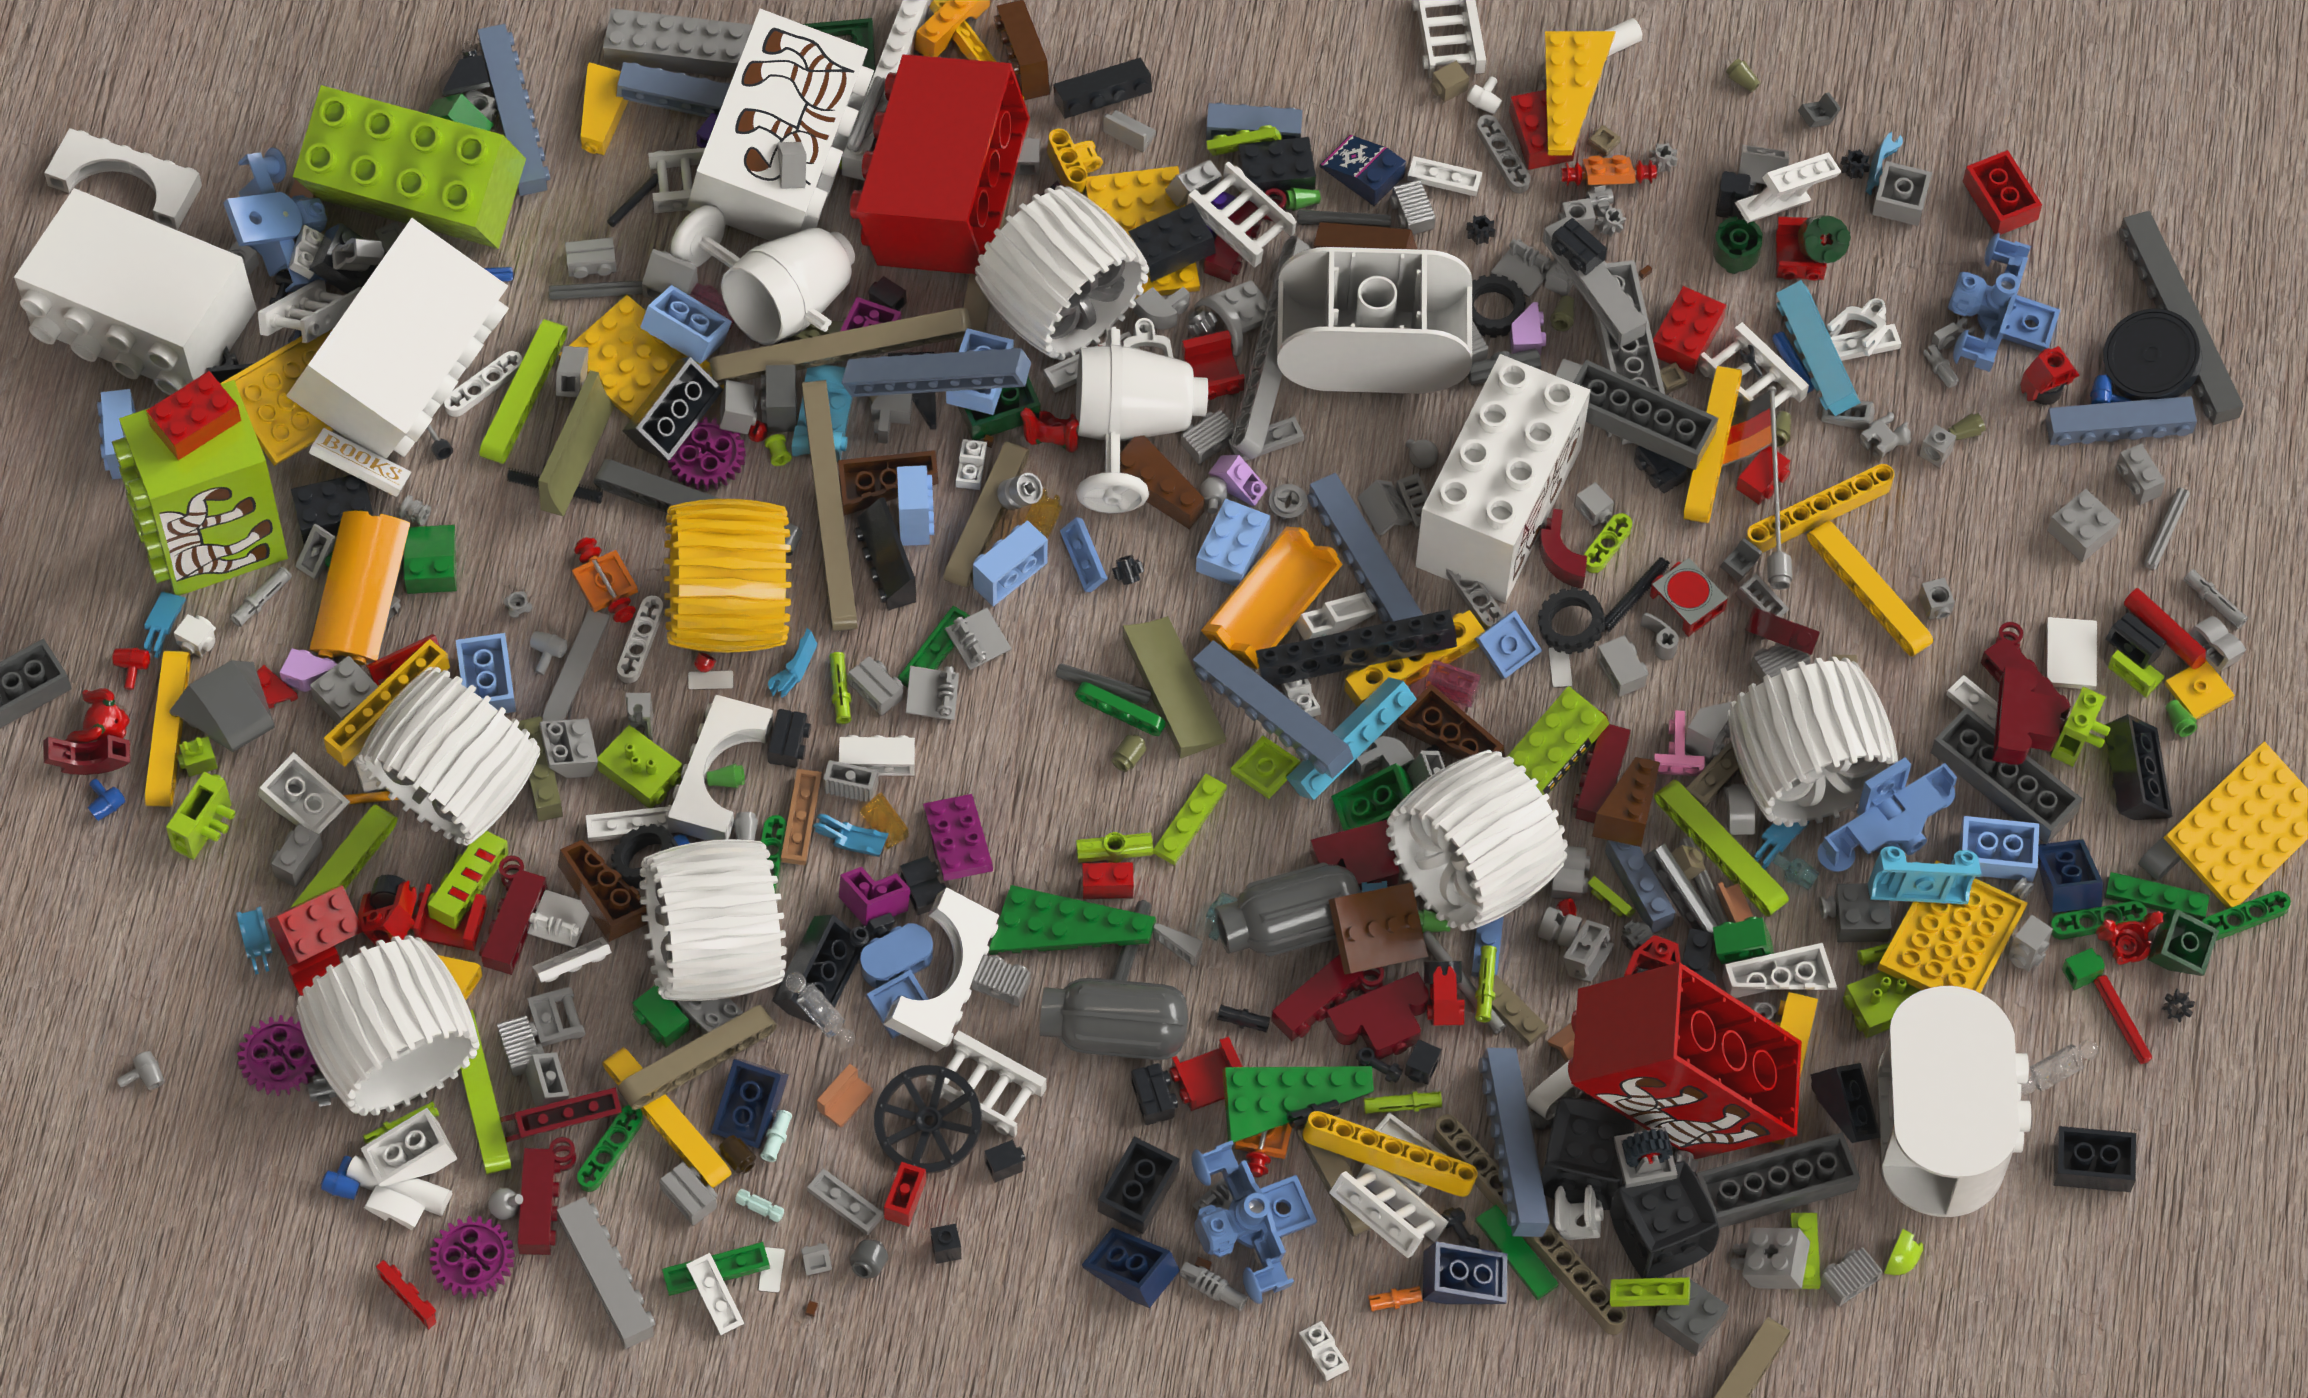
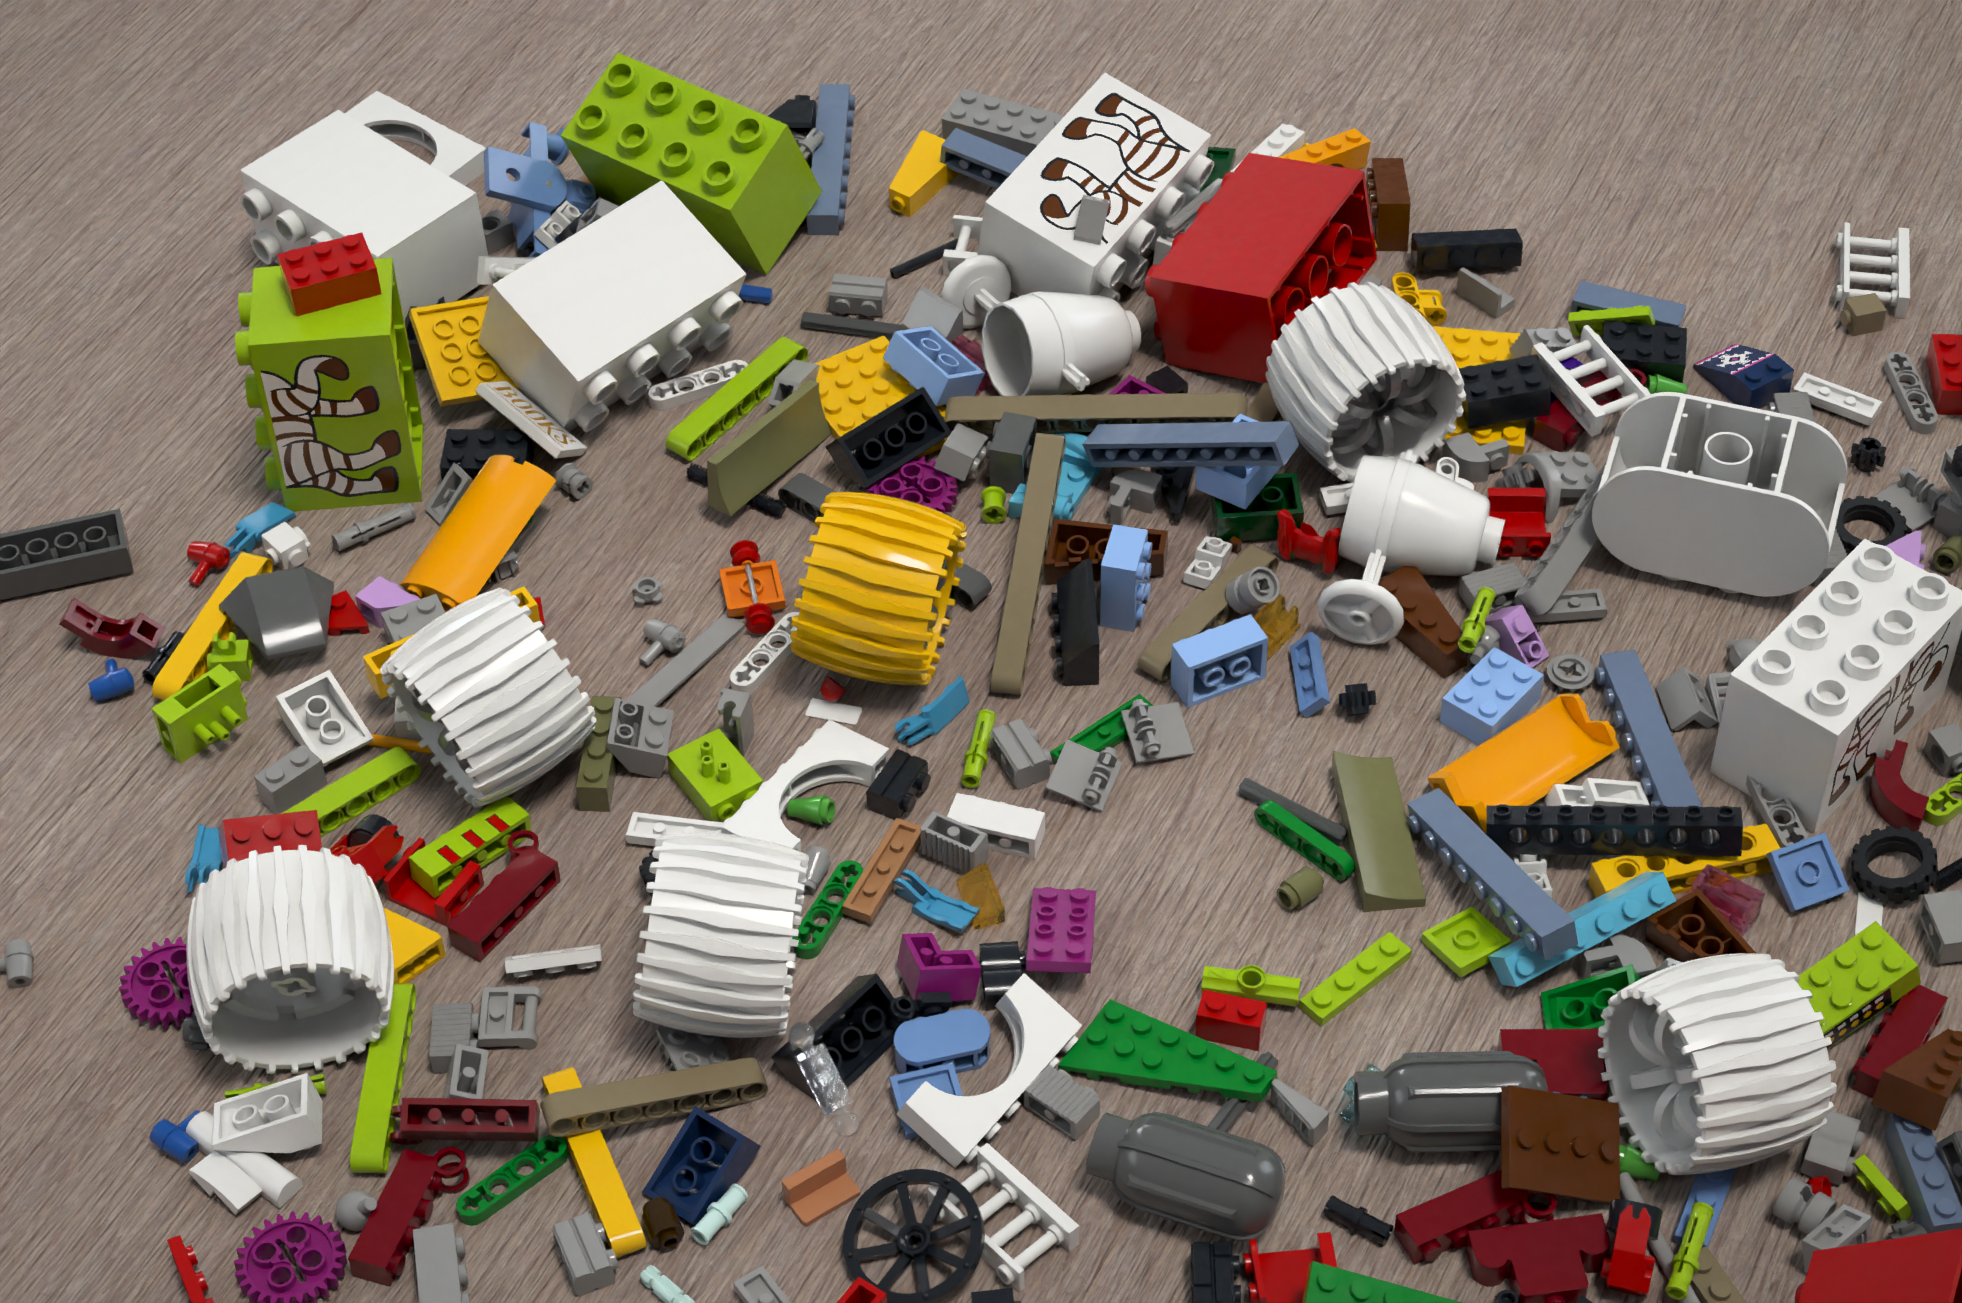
camera: 20 degrees right, 15 degrees down
red hair [65,688,130,743] -> none
green slope [404,525,457,594] -> none
black hinge [427,424,453,460] -> none
light blue brick [456,633,516,713] -> none
white hinge [527,890,590,948] -> none
reddish brown wedge [558,840,648,942] -> none
green brick [632,985,690,1048] -> none
red hinge [748,421,767,442] -> none
white piece [1467,77,1502,115] -> none
none -> black pin [142,631,185,685]
none -> light grey axle [797,128,825,159]
none -> lime pin [1458,587,1496,653]

